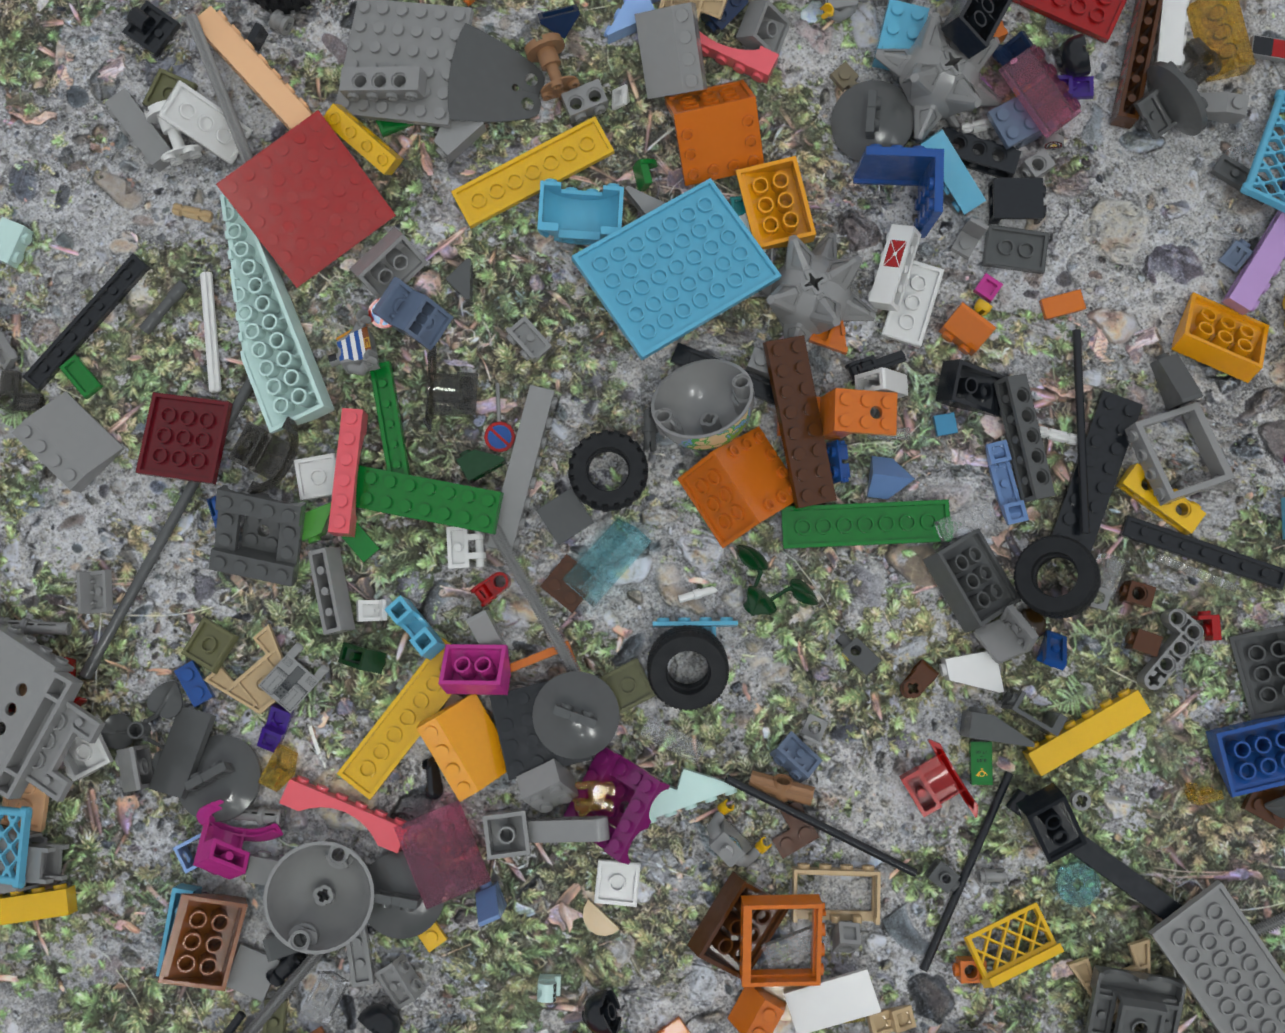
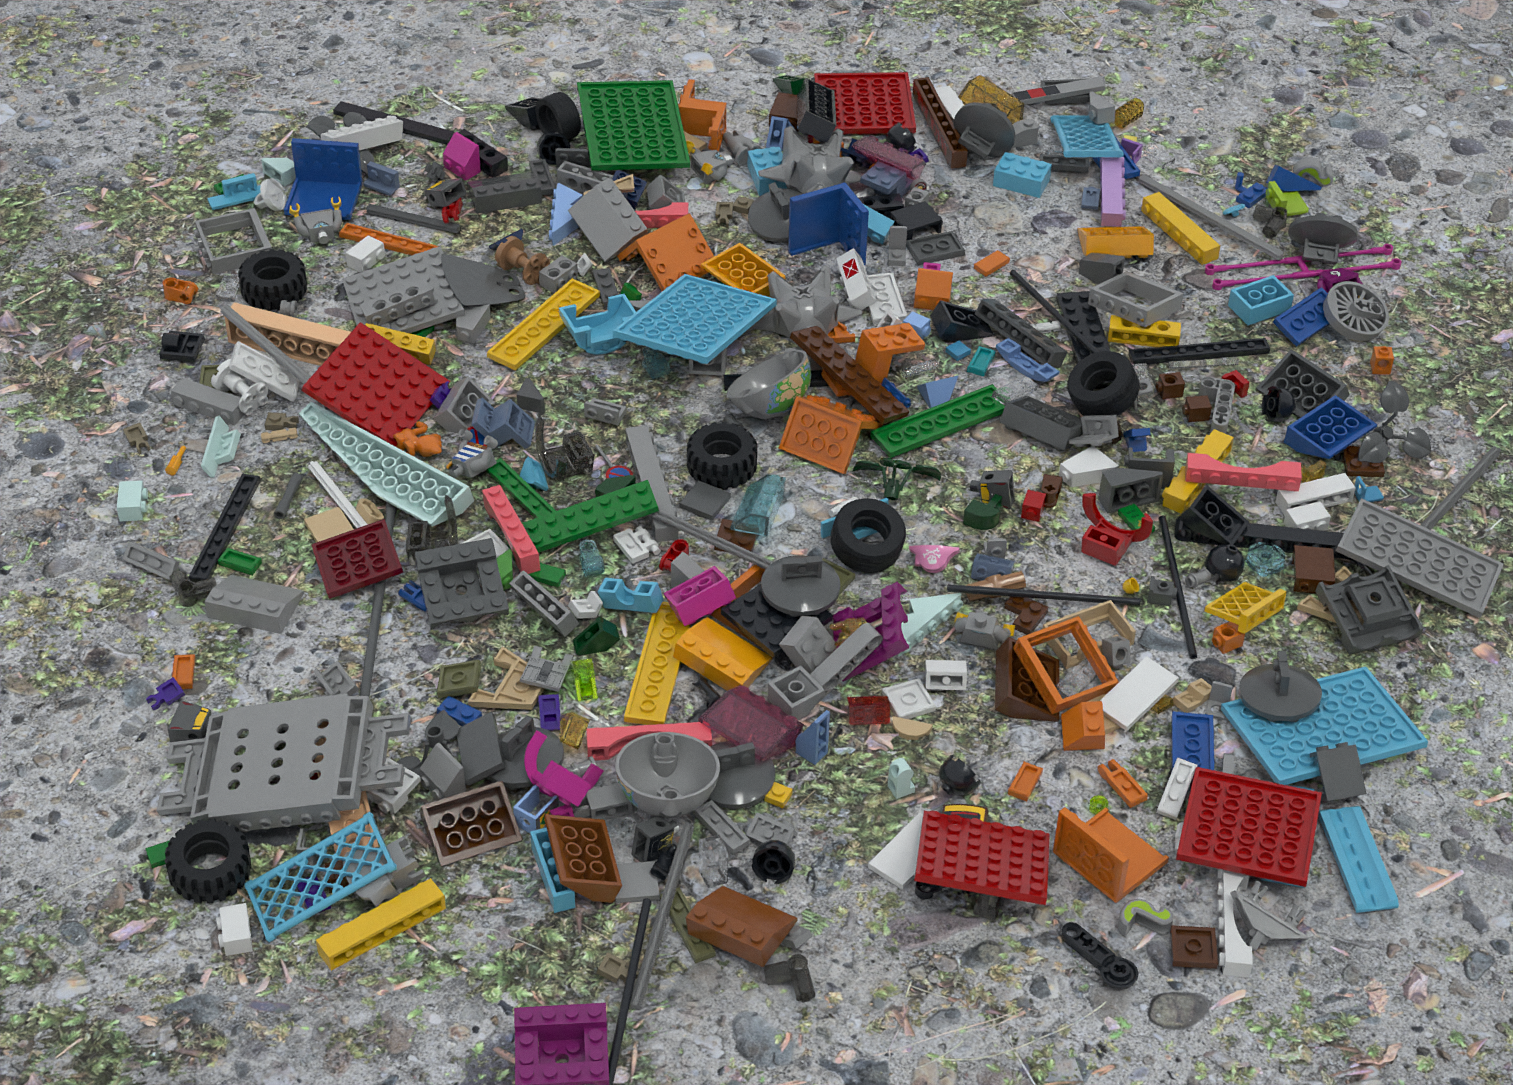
camera: 30 degrees left, 40 degrees down
none -> dark tan plate [123,422,150,455]
none -> light orange axle [165,446,186,476]
none -> light aqua bracket [201,416,241,478]
none -> dark tan plate [264,412,299,430]
none -> tan tile [304,507,354,543]
none -> tan beam [355,498,384,524]
none -> orange animal [393,421,442,457]
none -> reddish brown slope [419,781,522,867]
none -> dark purple plate [429,381,452,409]
none -> medium azure slope [519,457,549,491]
none -> clear neon green slope [570,657,598,701]
none -> clear light blue piece [579,539,605,577]
none -> dark grey plate [593,268,619,308]
none -> dark tan plate [715,202,734,228]
none -> clear red bracket [847,696,890,725]
none -> light blue brick [903,311,931,340]
none -> bright pink hat [909,545,960,573]
none -> white brick [925,660,967,690]
none -> dark green brick [963,494,1003,530]
none -> teal tile [967,346,996,377]
none -> medium azure brick [993,152,1052,198]
none -> red brick [1021,490,1046,522]
none -> yellow hinge [1122,577,1139,594]
none -> coral arch [1185,453,1302,491]
none -> black cylinder [1204,544,1245,581]
none -> black cylinder [1262,386,1296,423]
none -> white brick [1275,473,1356,516]
none -> white brick [1283,502,1331,531]
none -> reddish brown panel [1292,545,1335,593]
none -> dark azure bracket [1354,476,1384,502]

